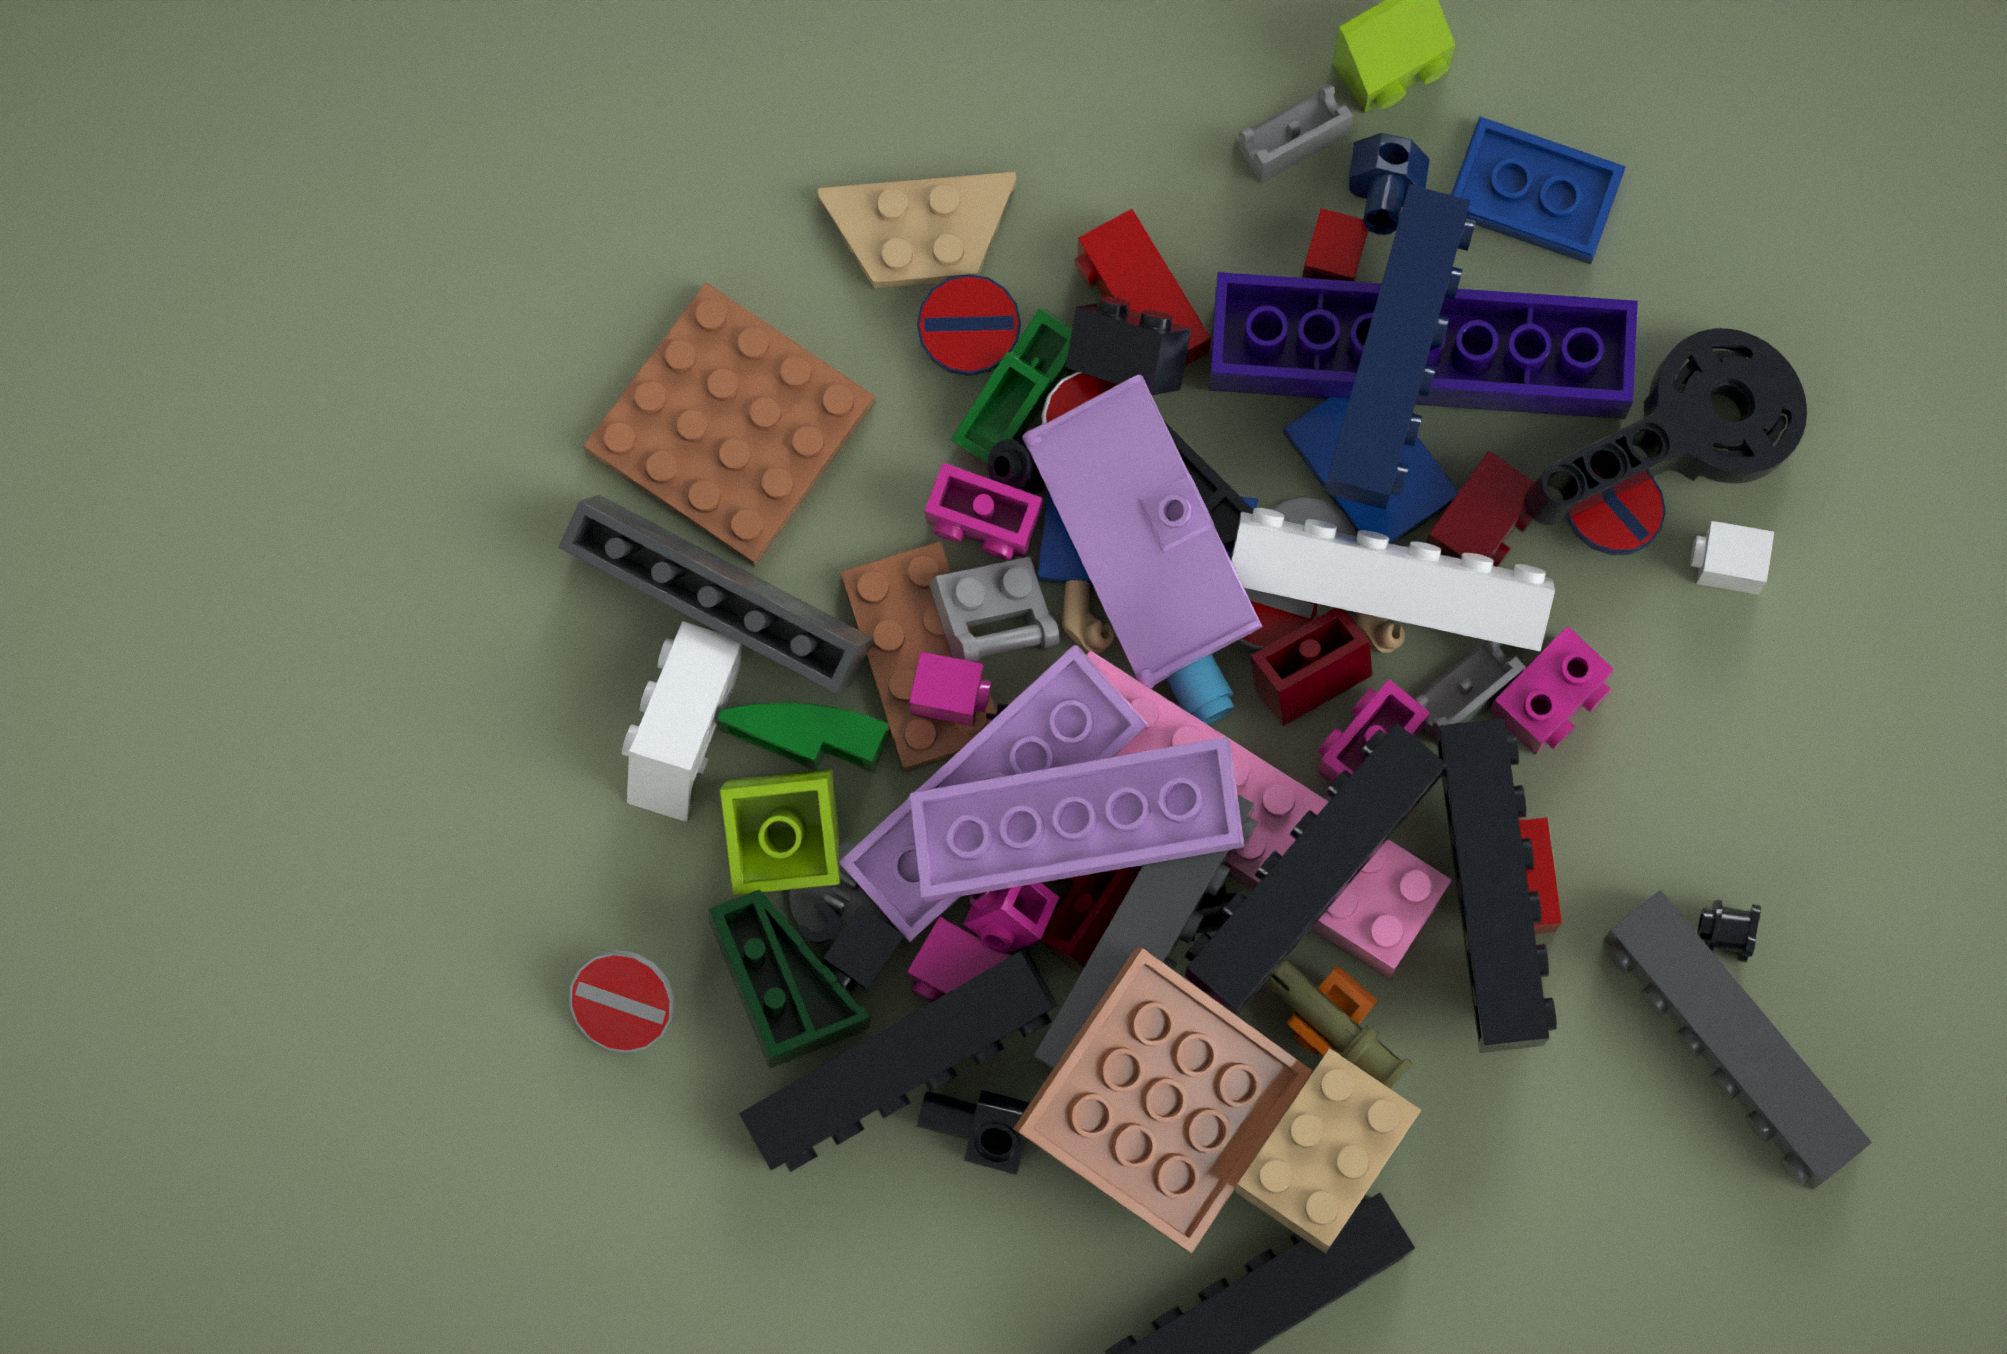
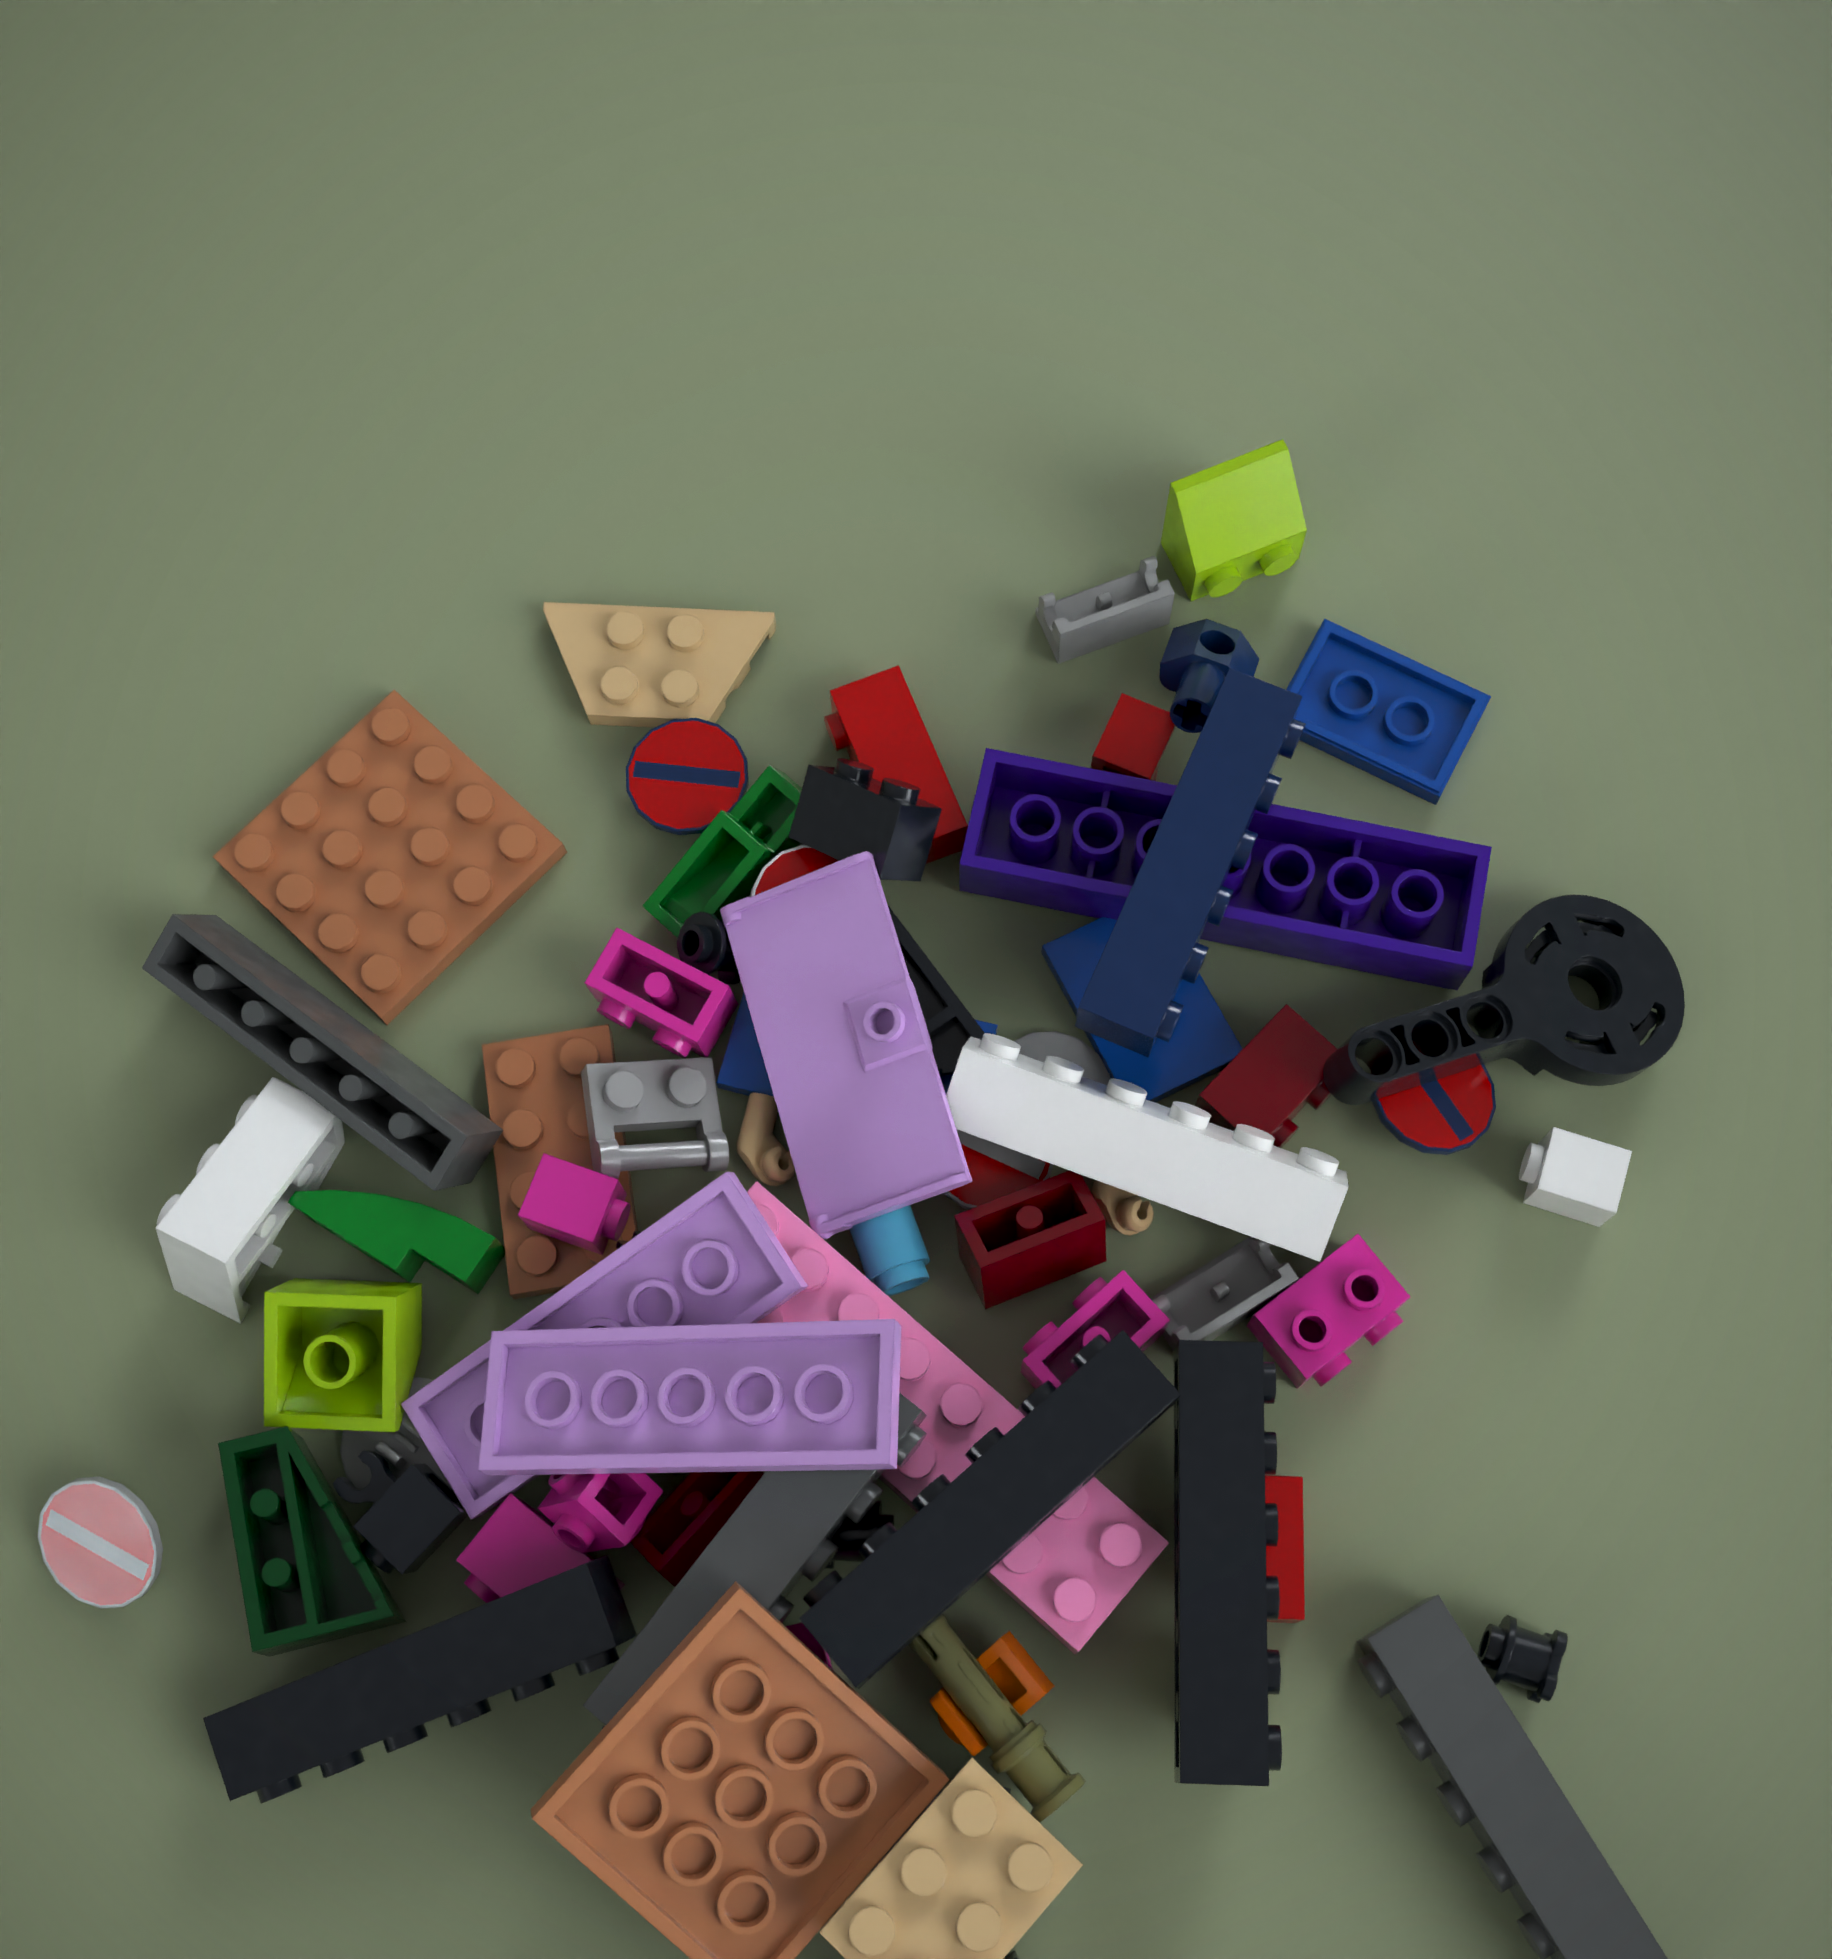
camera: 10 degrees right, 5 degrees down
black piece [917,1090,1030,1175] -> none

